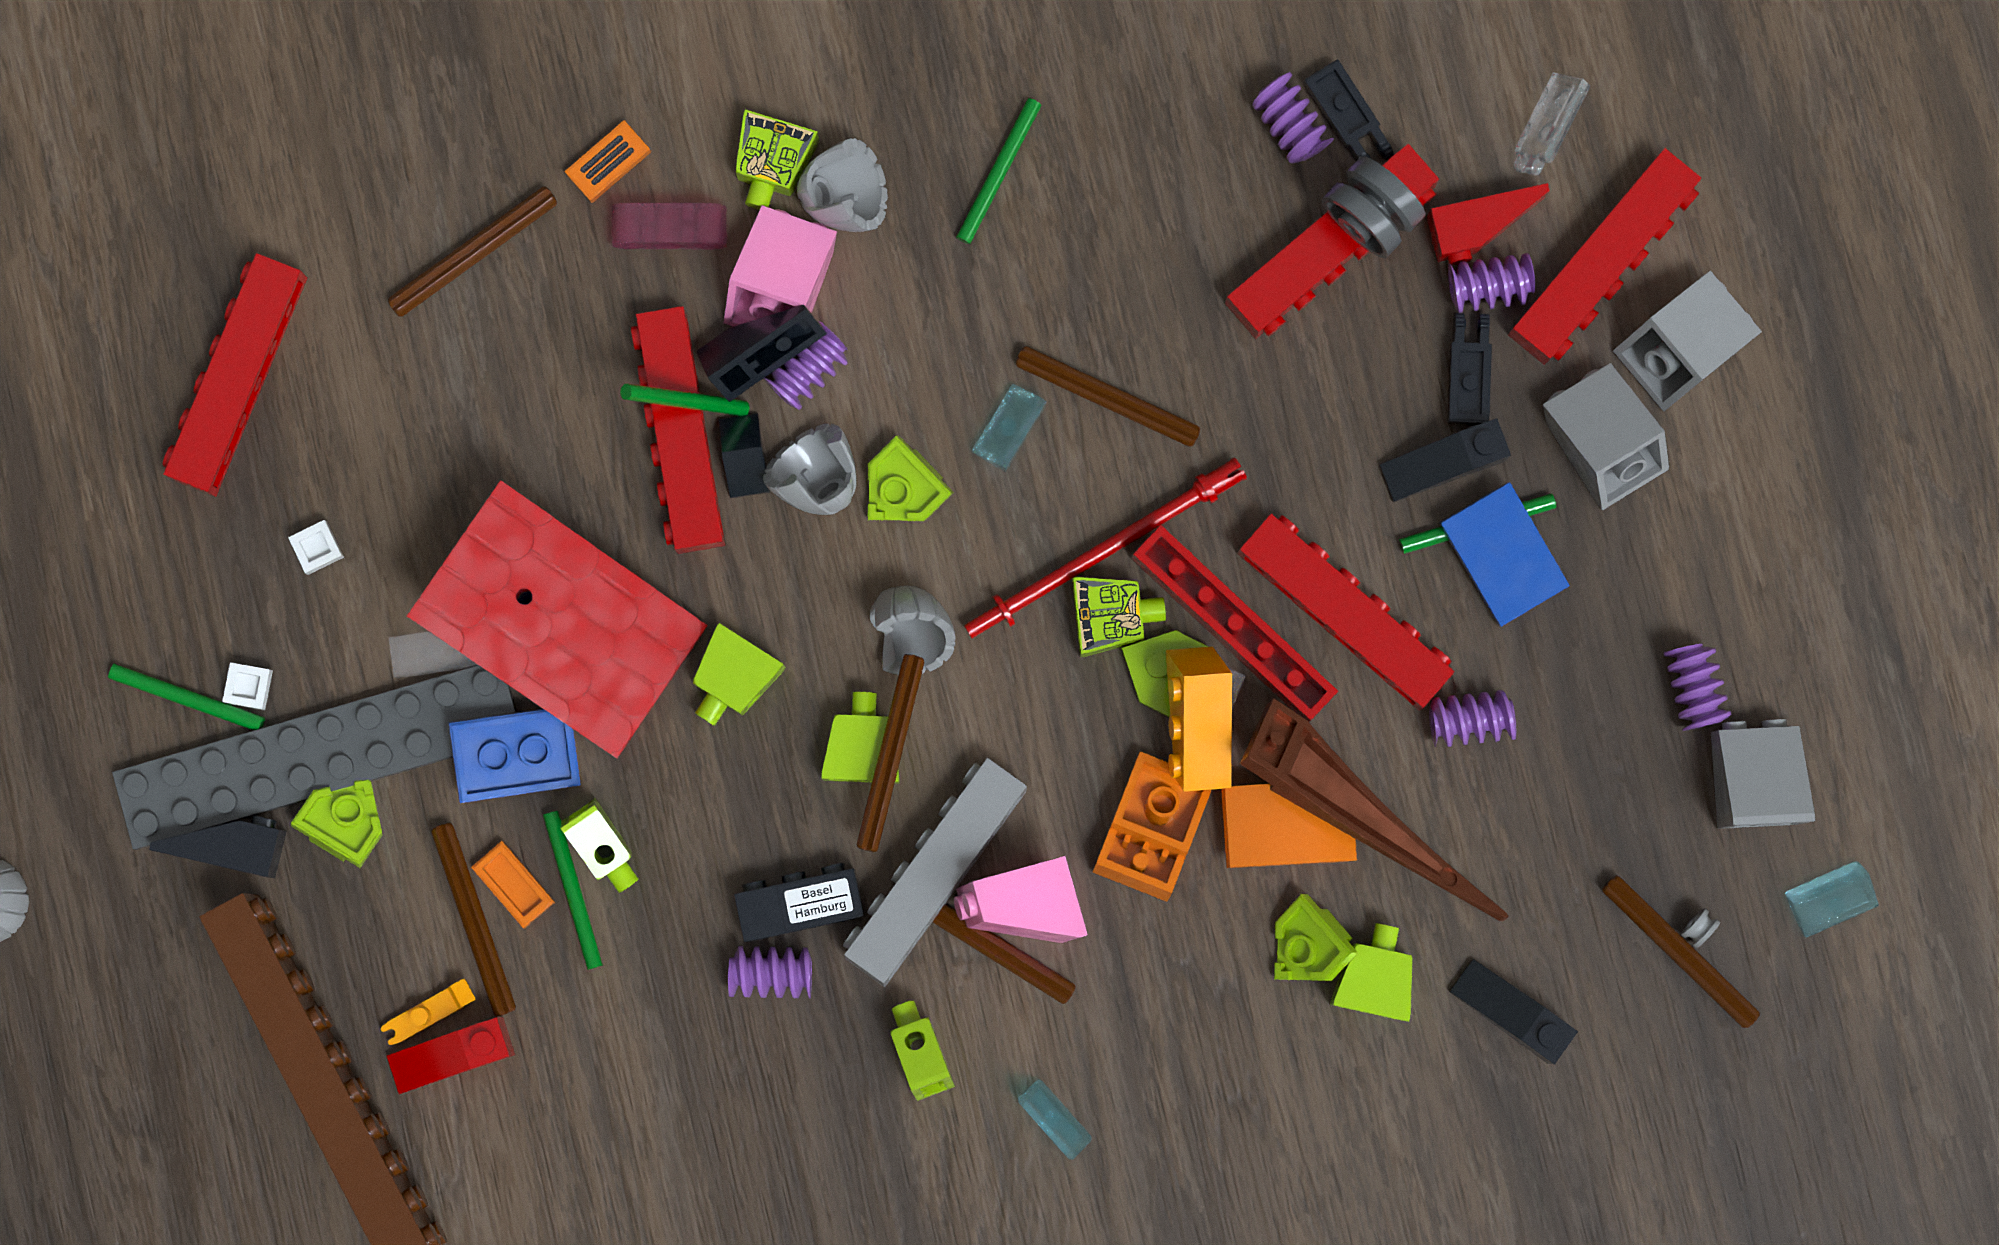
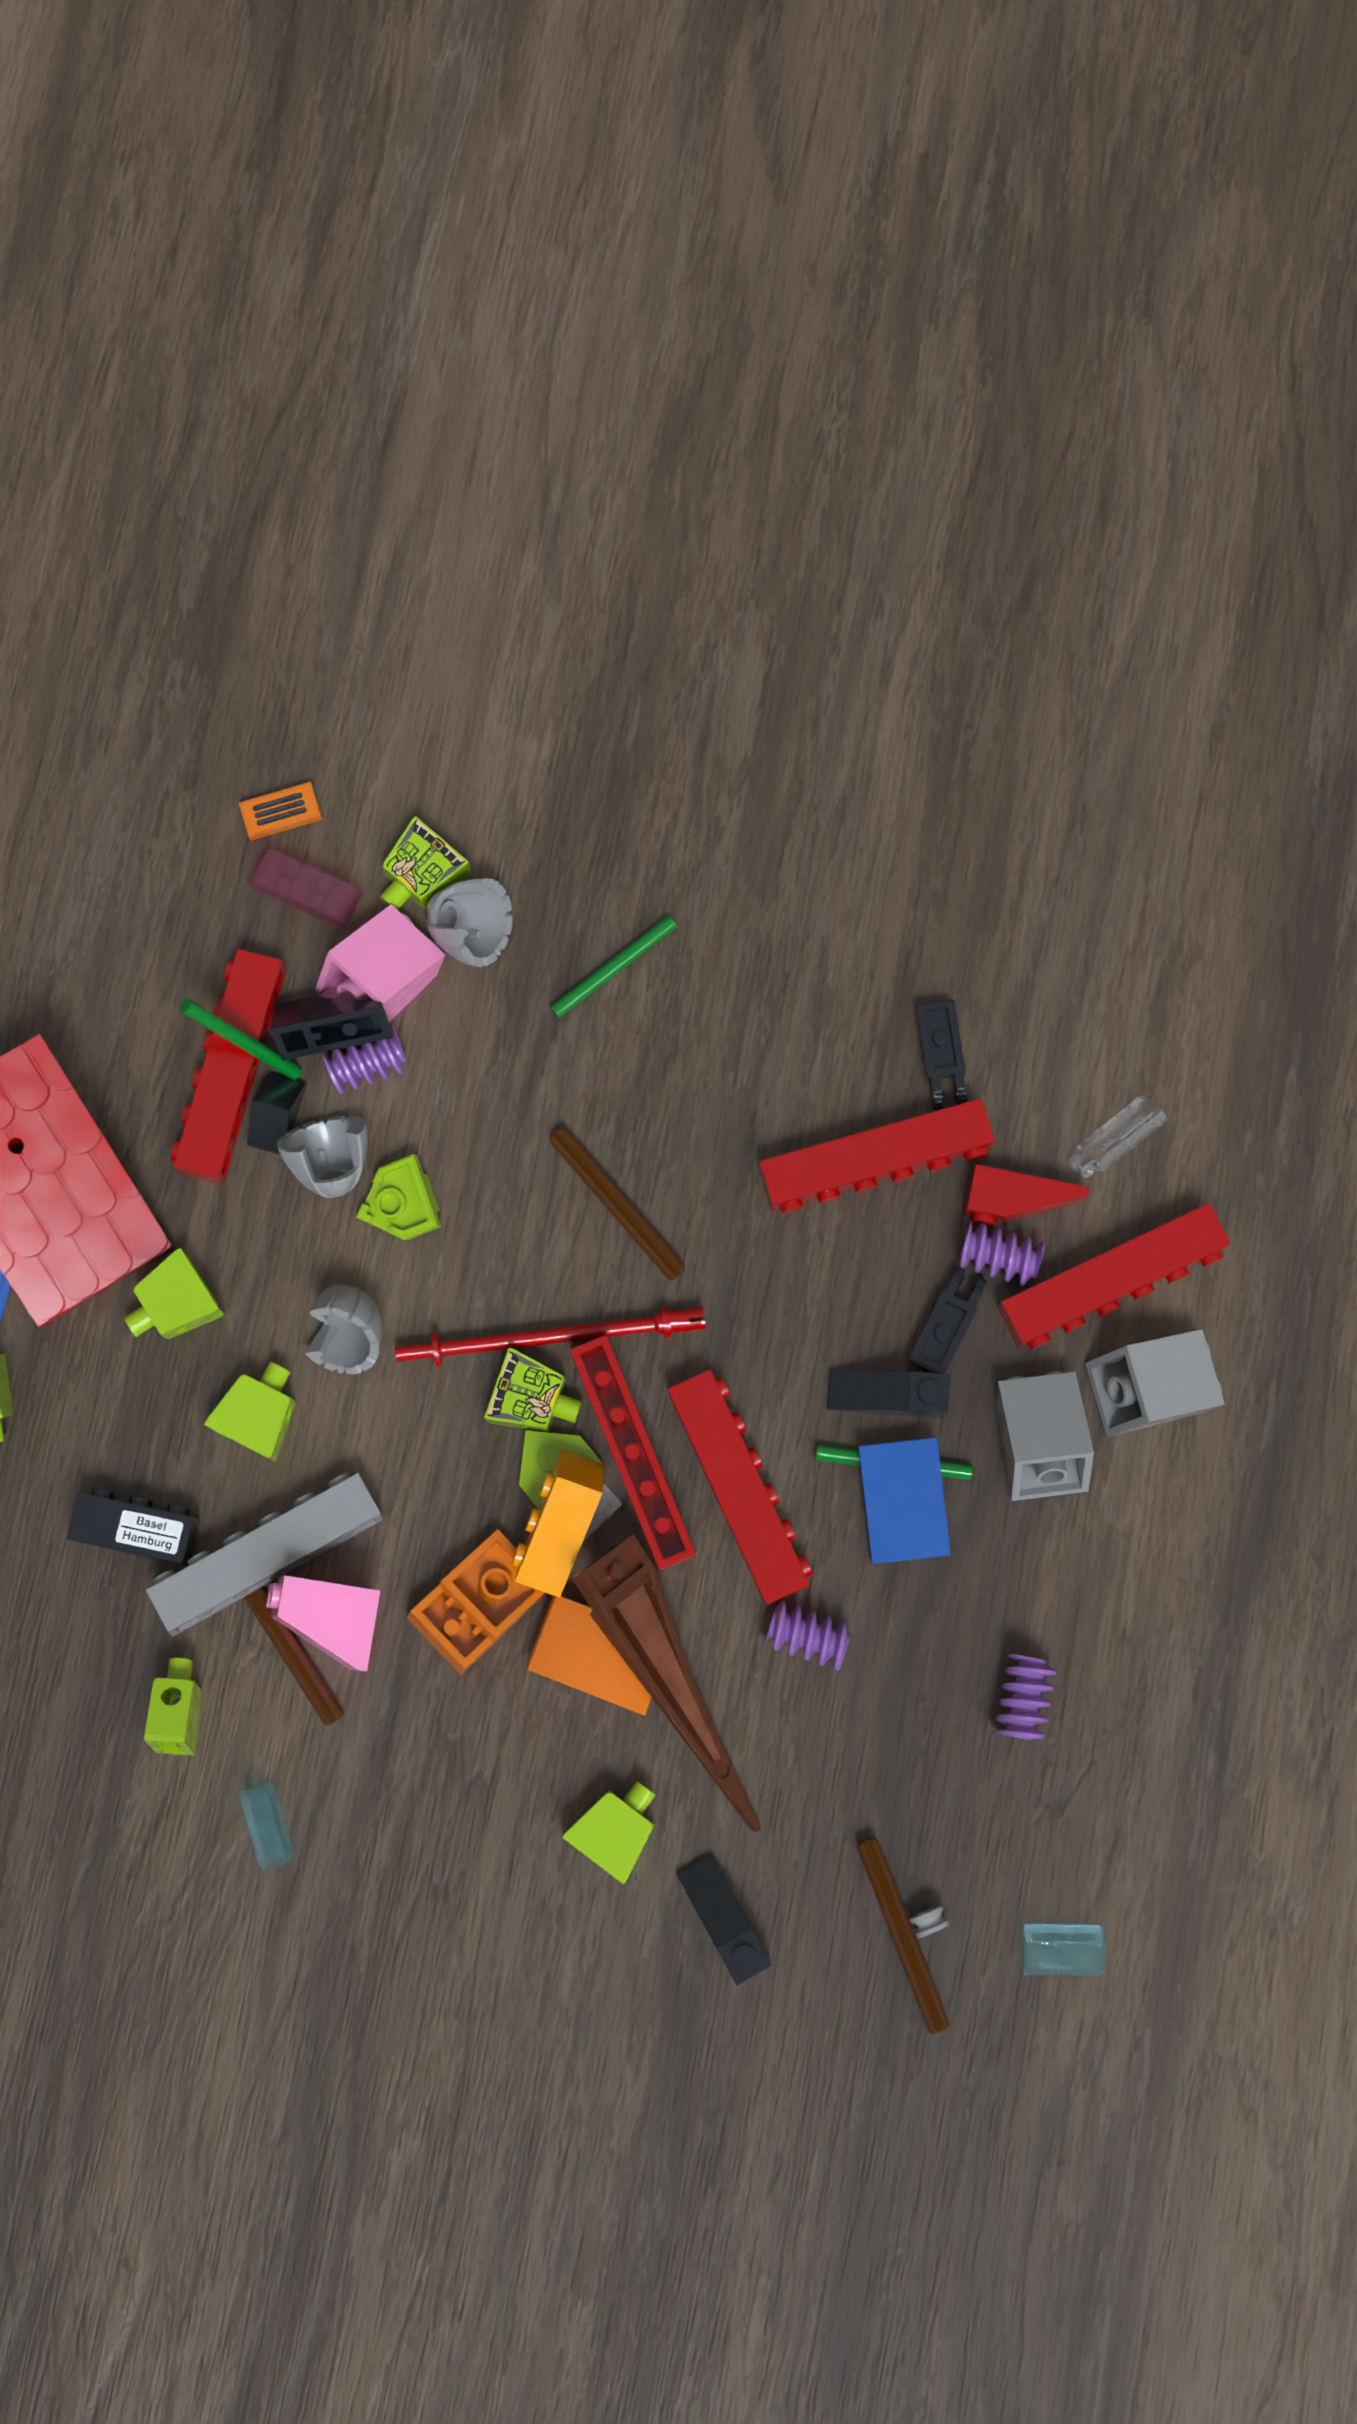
camera: 25 degrees right, 5 degrees down
reddish brown axle [388,187,557,317] -> none
medium lavender piece [728,946,812,998] -> none
reddish brown axle [857,654,925,852] -> none
clear light blue slope [972,384,1047,472] -> none
medium lavender piece [1252,72,1334,163] -> none
lime plate [1274,894,1358,981] -> none
dark grey wheel [1322,156,1426,259] -> none
light grey slope [1711,719,1815,829] -> none

